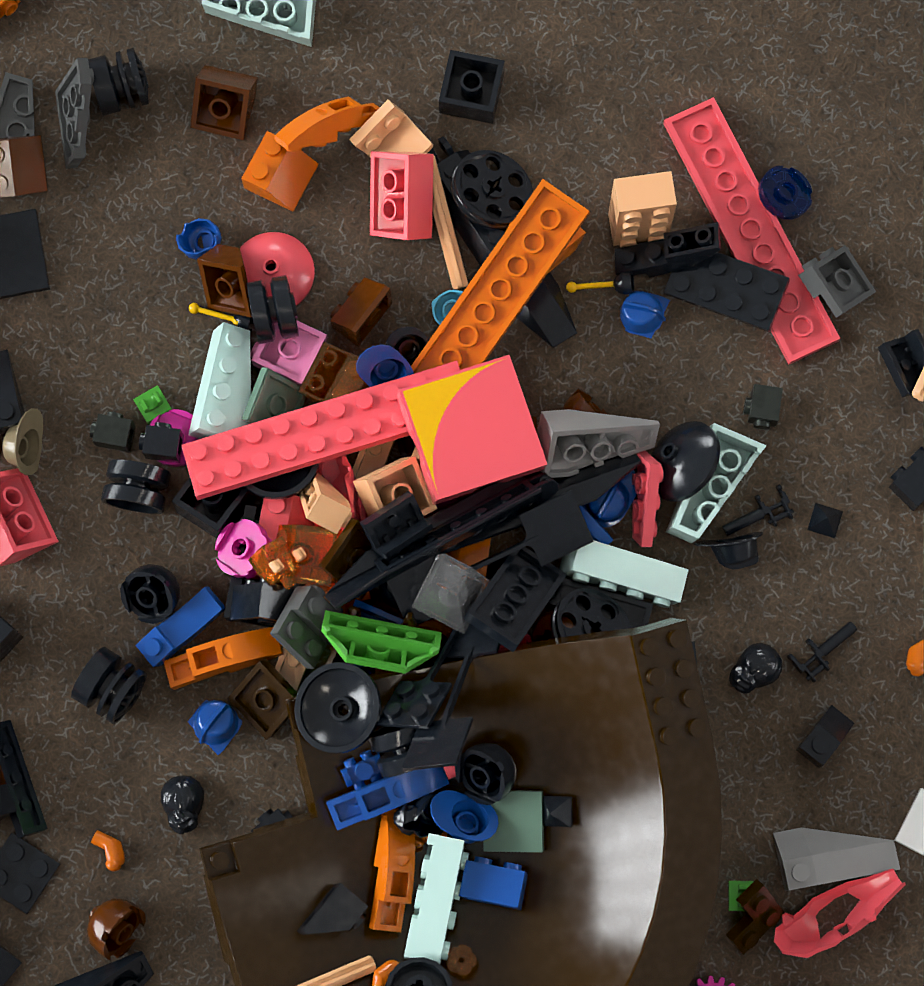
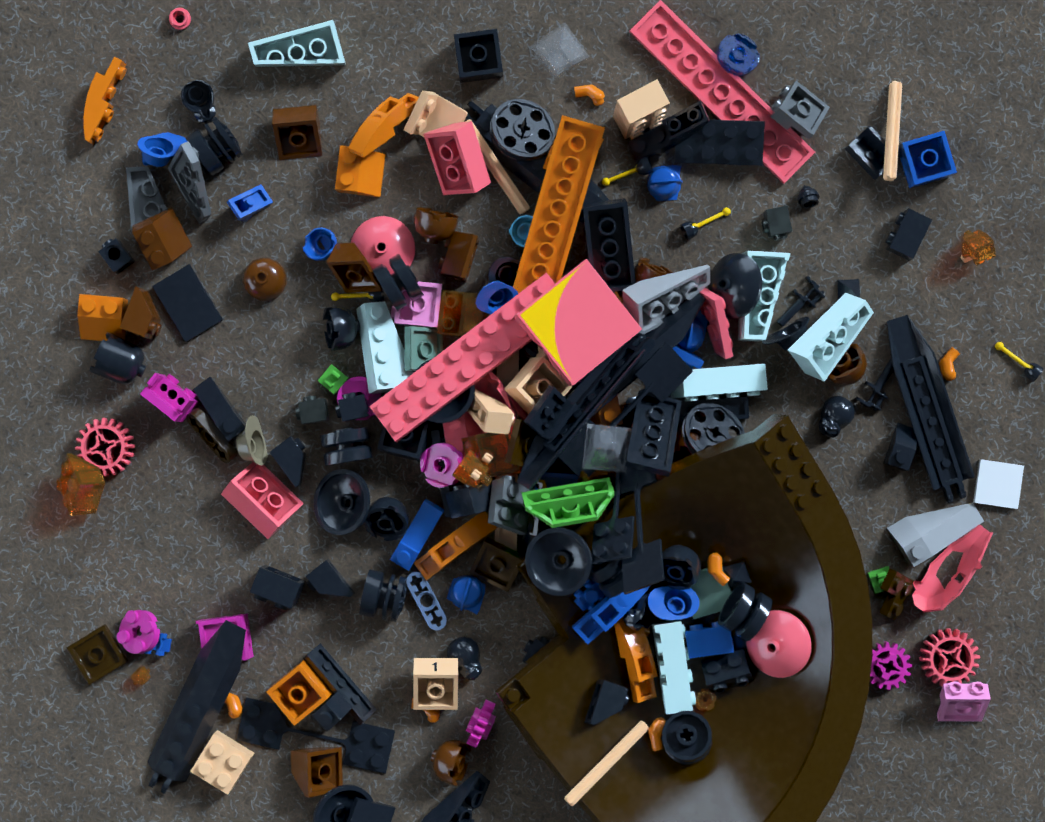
camera: 20 degrees left, 10 degrees up
none -> blue piece [137,132,187,167]
none -> black hair [181,80,216,124]
none -> slope [227,184,273,222]
none -> reddish brown cylinder [243,258,287,301]
none -> black slope [270,436,306,487]
none -> black slope [306,559,355,597]
none -> black dish [314,469,370,535]
none -> black cylinder [323,307,360,351]
none -> sand blue beam [406,571,447,630]
none -> light nougat brick [413,658,458,710]
none -> reddish brown cylinder [414,207,458,244]
none -> dark pink gear [466,700,496,748]
none -> clear slope [530,22,590,82]
none -> orange arm [574,85,605,106]
none -> black brick [582,198,636,292]
none -> hinge [680,207,731,240]
none -> black bracket [701,649,754,693]
none -> orange arm [707,552,730,586]
none -> black wheel [718,582,772,641]
none -> coral dish [746,610,812,678]
none -> light aqua wedge [788,293,874,382]
none -> black plate [797,185,820,209]
none -> reddish brown cylinder [828,343,867,386]
none -> black hinge [886,315,975,503]

